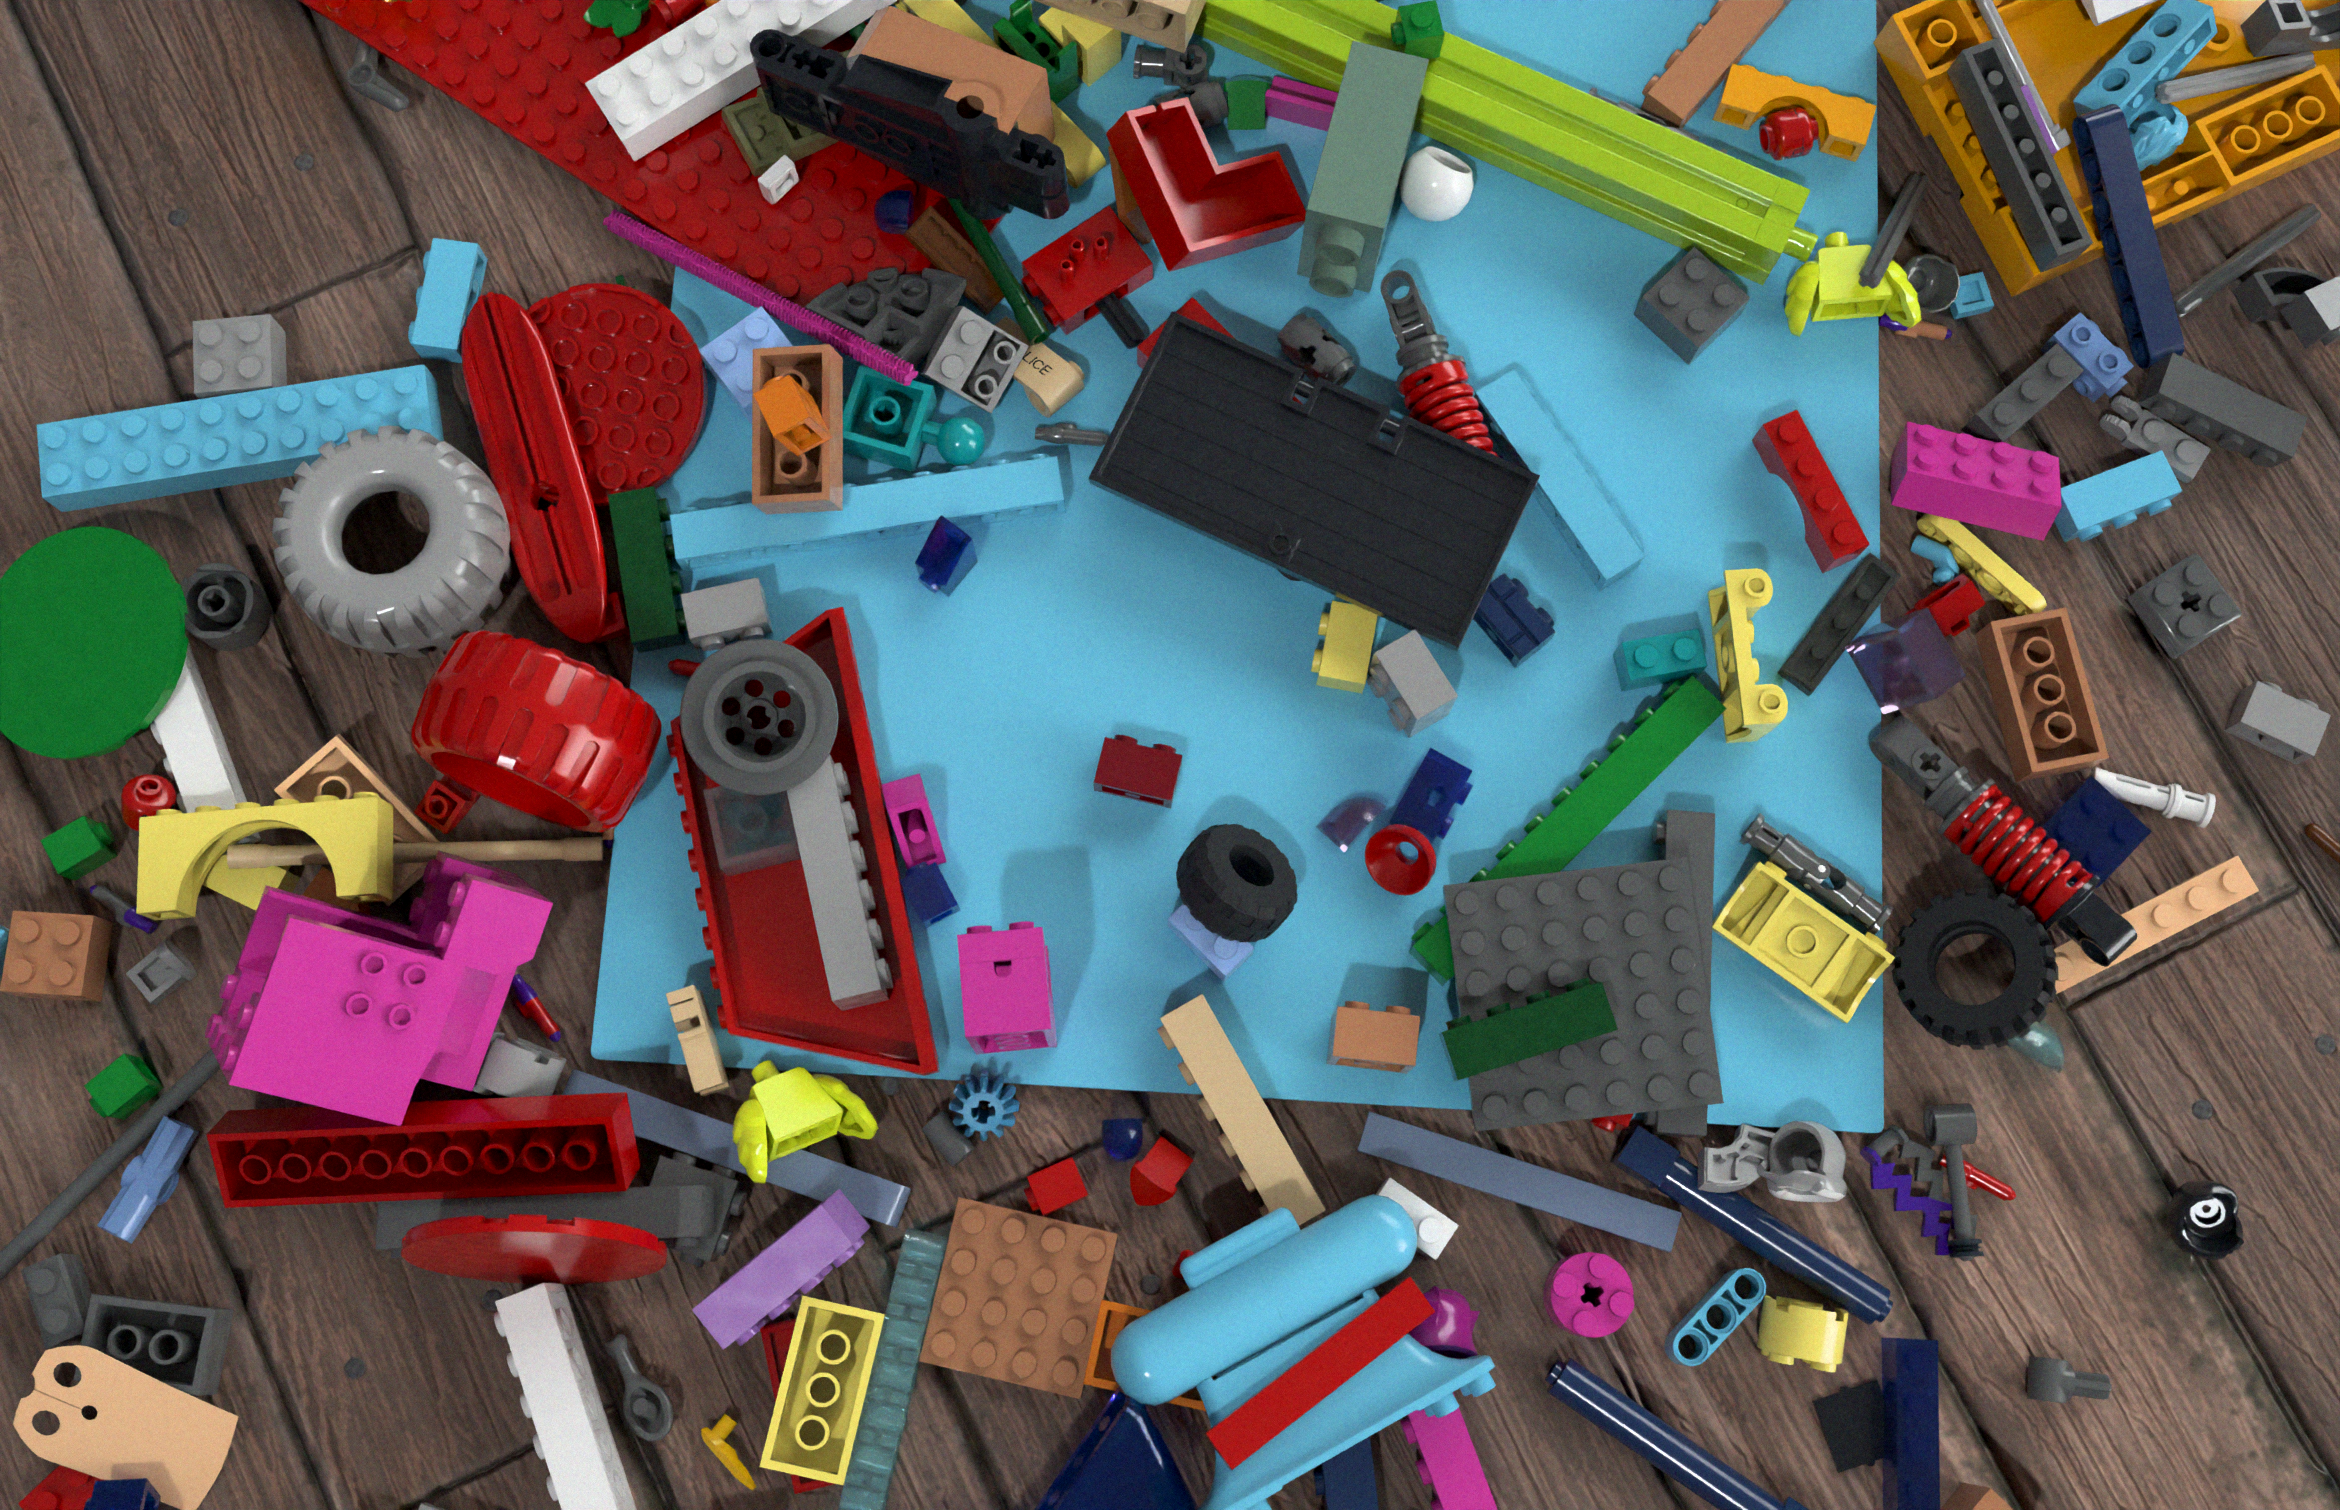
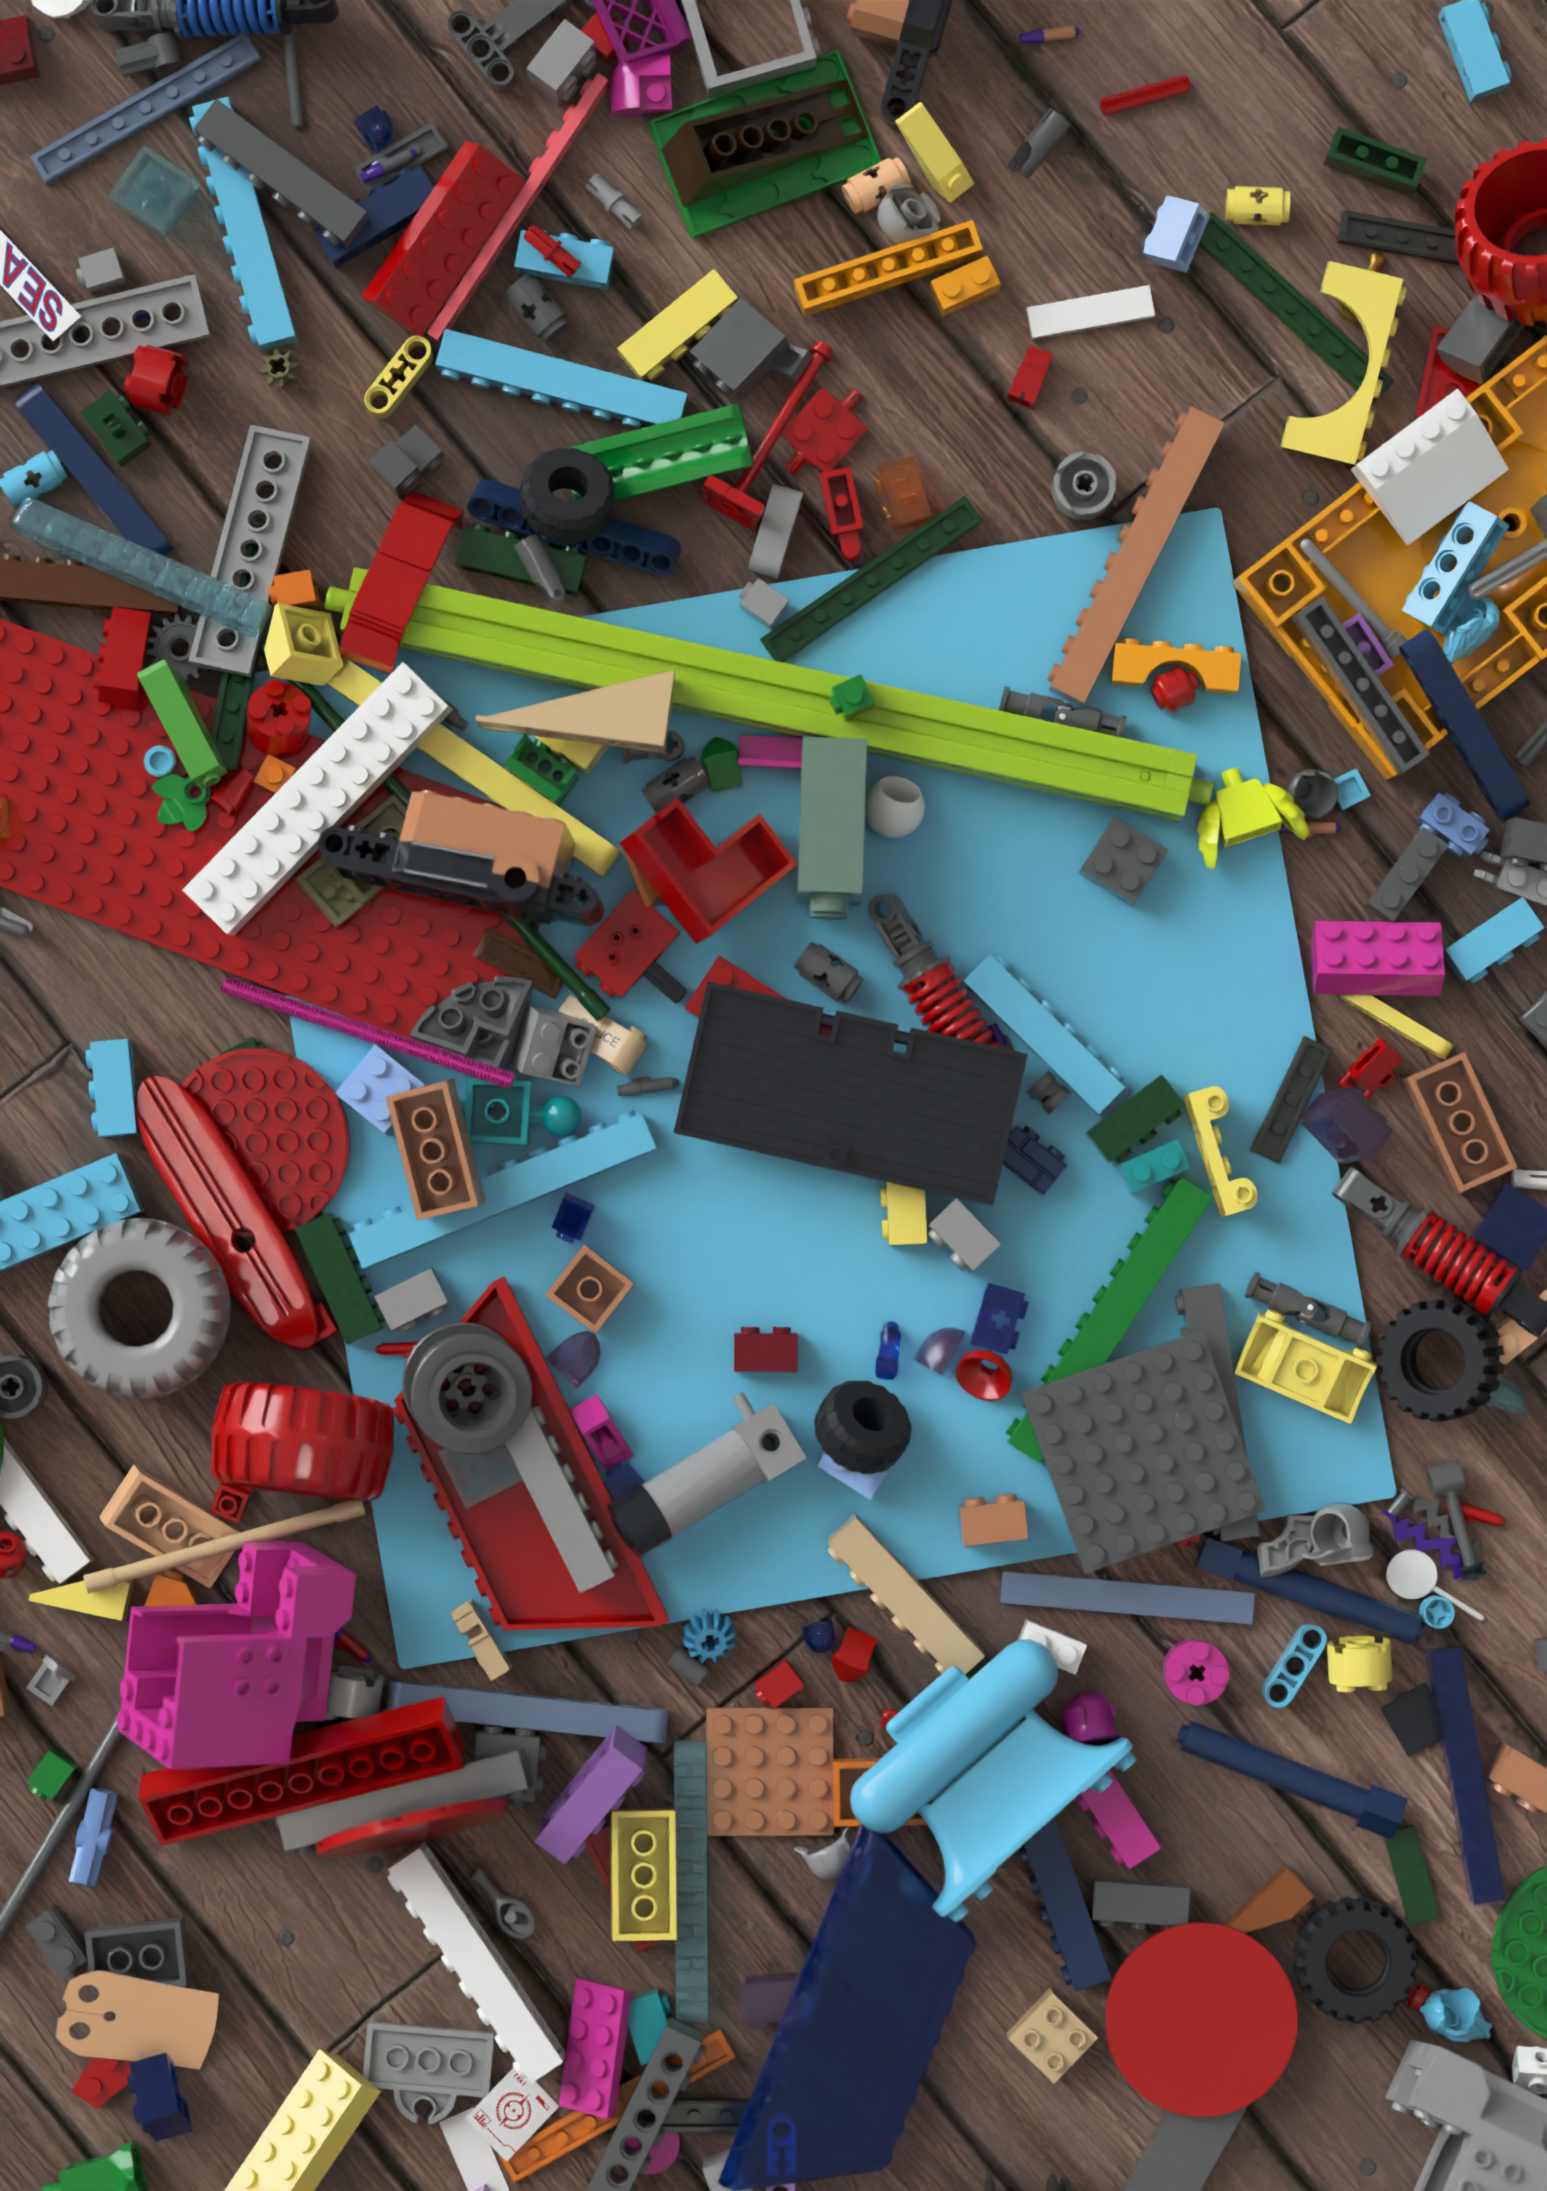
camera: 10 degrees left, 10 degrees up
light yellow arch [136,792,393,920] -> none
yellow bar [701,1413,757,1491] -> none
neon yellow torso [732,1060,878,1184] -> none
orange brick [753,375,832,456] -> none
white tile [757,154,799,205] -> none
clear blue piece [874,190,914,235] -> none
dark pink piece [957,921,1057,1055] -> none
red tile [1204,1277,1436,1470] -> none
dark green brick [1439,978,1618,1082] -> none
red arch [1752,410,1870,573] -> none
dark grey axle [1858,173,1929,289] -> none
medium azure arm [1911,534,1960,587] -> none
none -> nougat brick [545,1245,635,1334]
none -> clear purple brick [546,1331,601,1389]
none -> light grey piece [607,1392,807,1559]
none -> light grey hair [794,1826,857,1880]
none -> clear blue piece [875,1321,901,1380]
none -> dark grey wheel [1027,1071,1071,1115]
none -> dark green brick [1085,1075,1185,1164]
none -> white piece [1386,1550,1484,1621]
none -> medium azure wheel [1419,1595,1455,1629]

